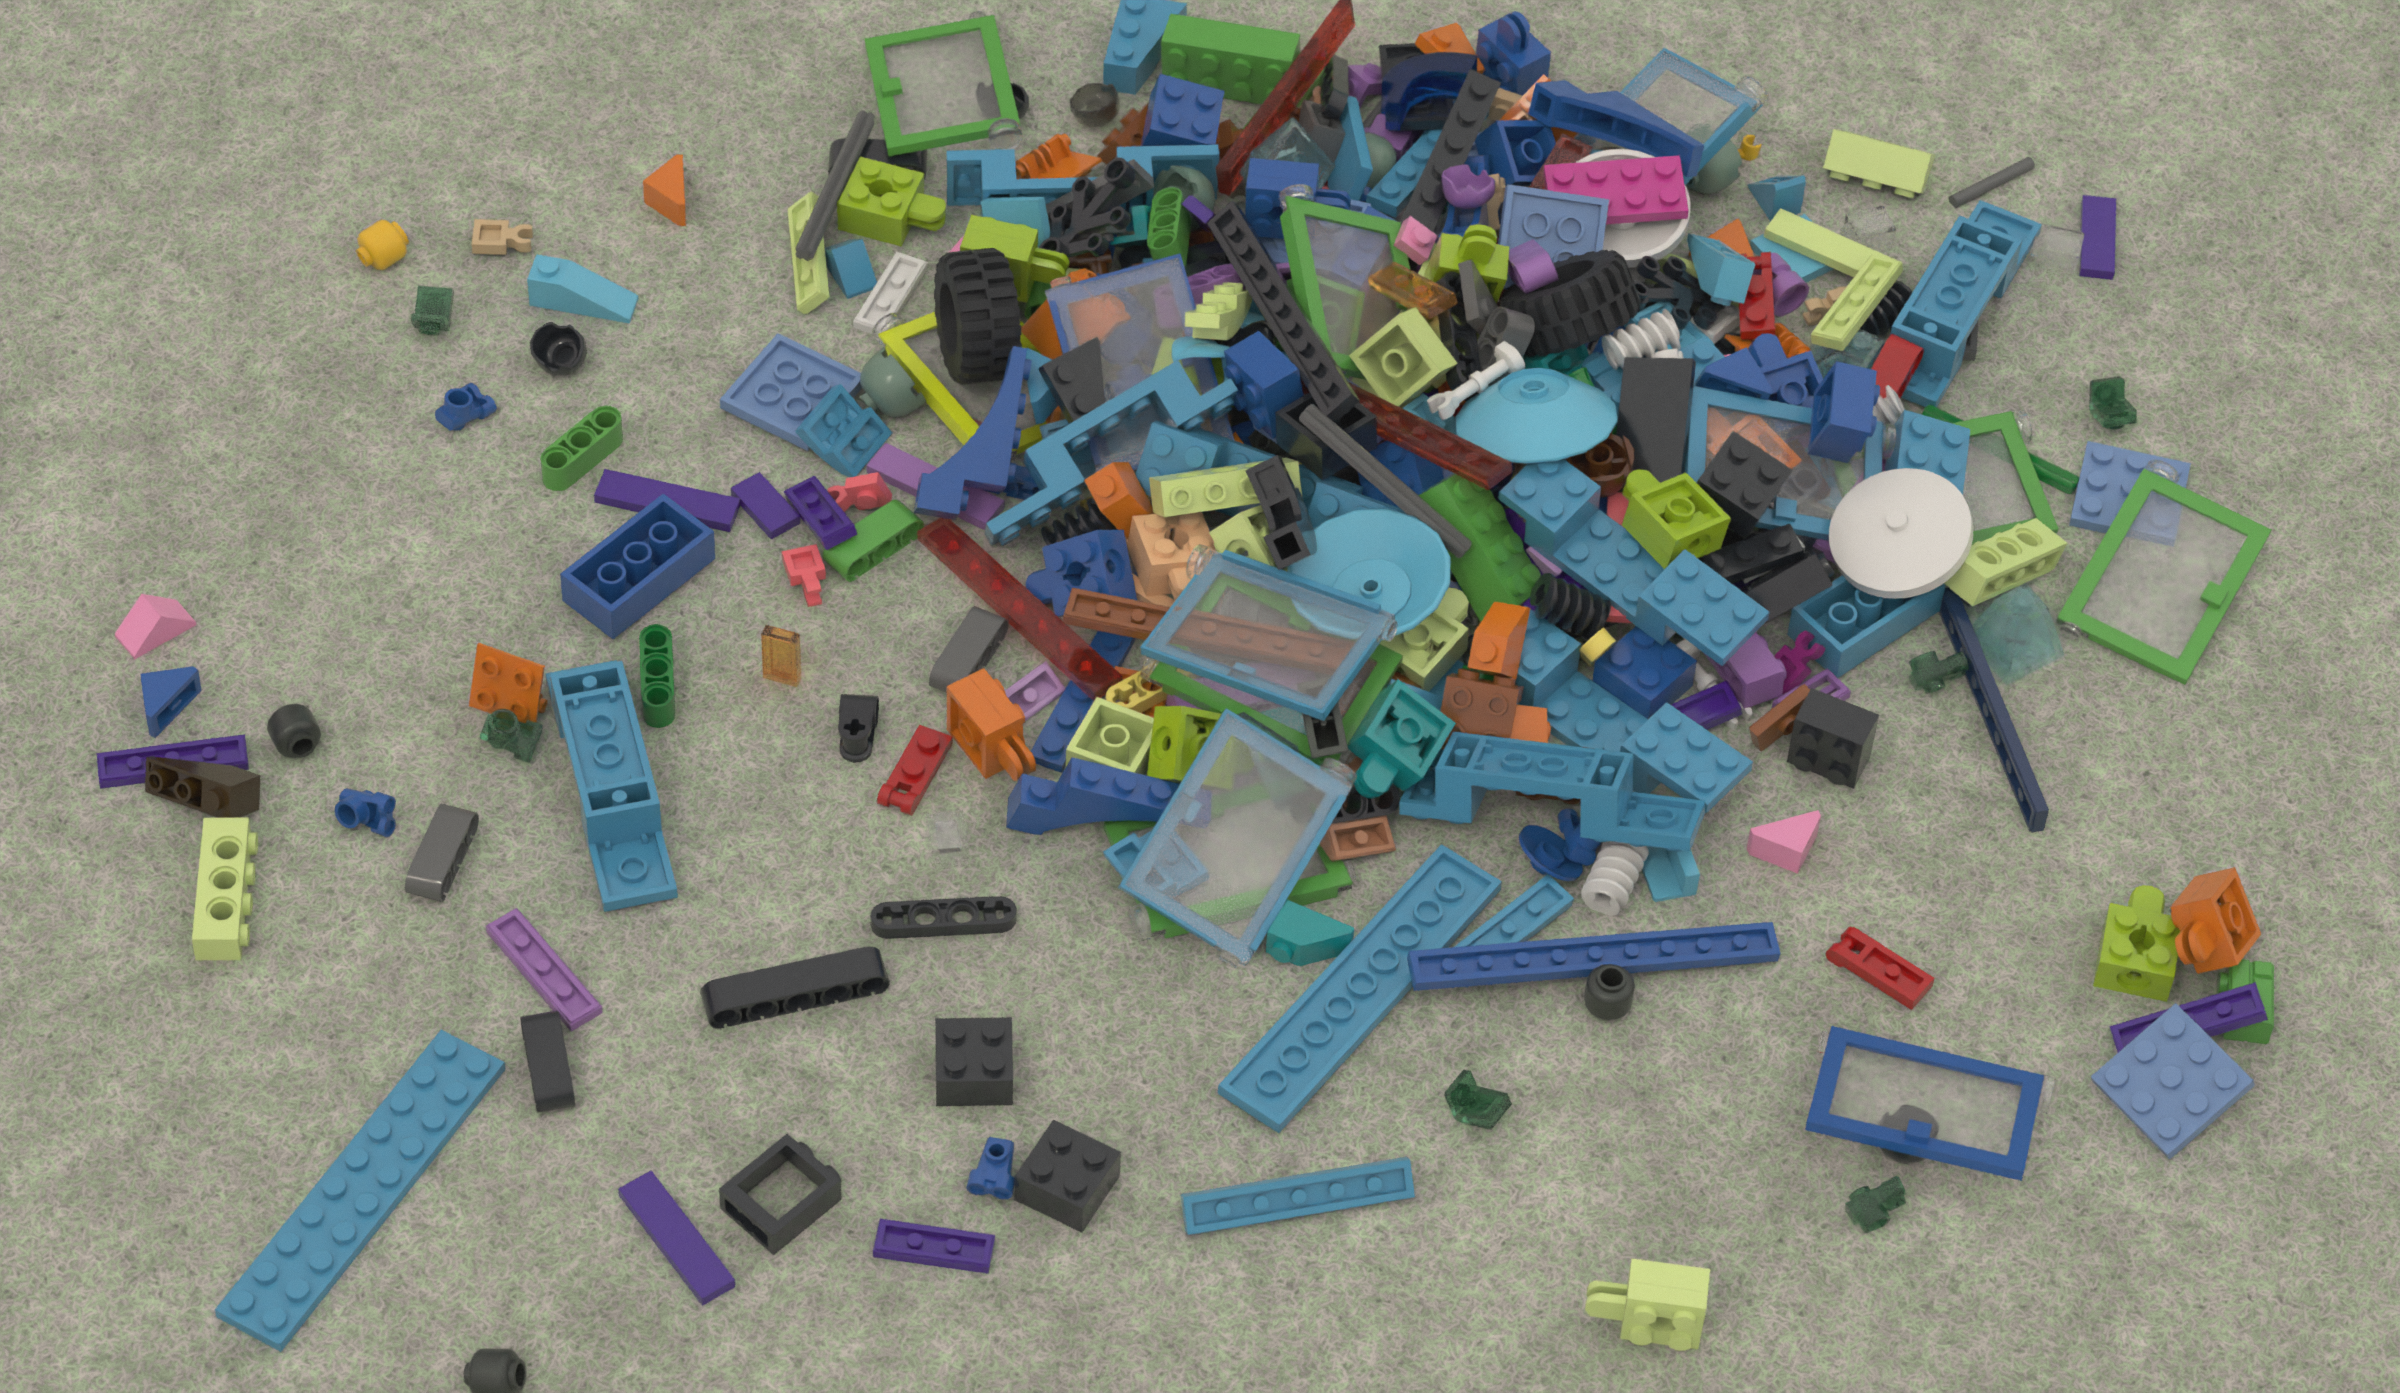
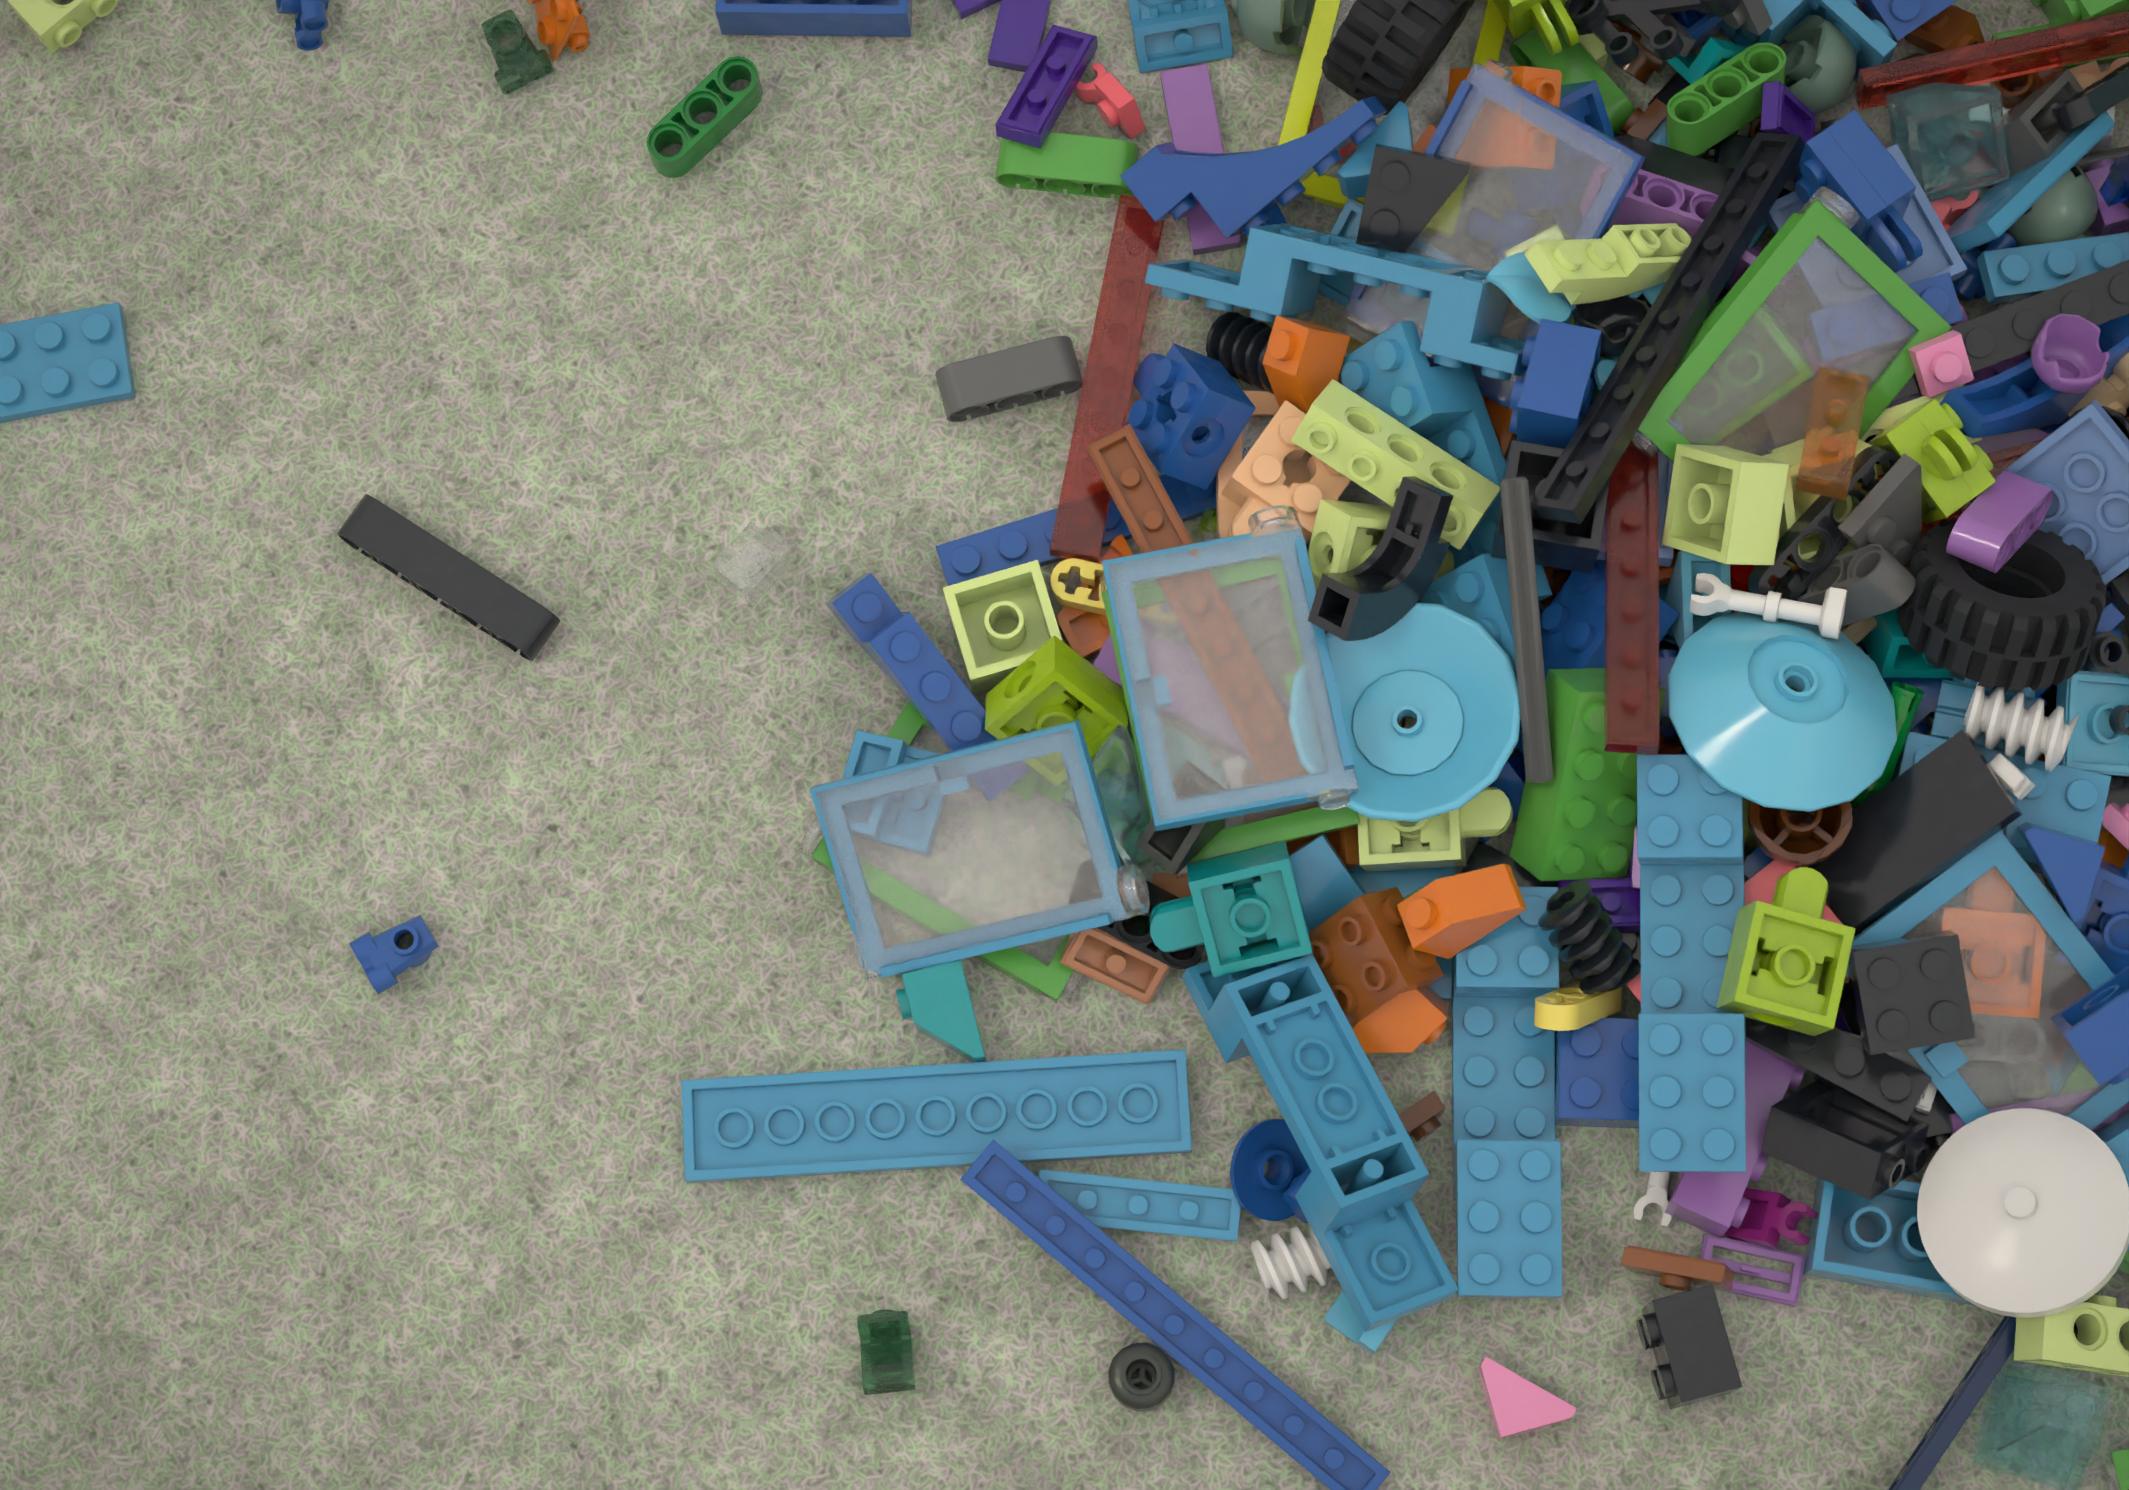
camera: 60 degrees right, 25 degrees up
dark grey beam [405,803,479,902] -> none
medium lavender tile [485,908,603,1032] -> none
black beam [520,1010,576,1112] -> none
dark azure bracket [545,660,678,912] -> none
dark purple tile [618,1170,736,1306] -> none
black window [719,1134,842,1255] -> none
clear orange tile [761,625,802,687] -> none
coral plate [782,544,826,607] -> none
black piece [838,694,879,763] -> none
black beam [870,896,1017,939] -> none
dark purple tile [873,1219,995,1274] -> none
red plate [877,725,953,816] -> none
black brick [935,1017,1013,1106] -> none
orange brick [947,668,1036,781] -> none
lavender slope [1005,661,1065,721] -> none
black brick [1014,1119,1121,1233] -> none
dark azure plate [1180,1157,1415,1235] -> none
dark purple tile [1671,680,1743,730] -> none
clear green plate [1909,651,1969,694] -> none

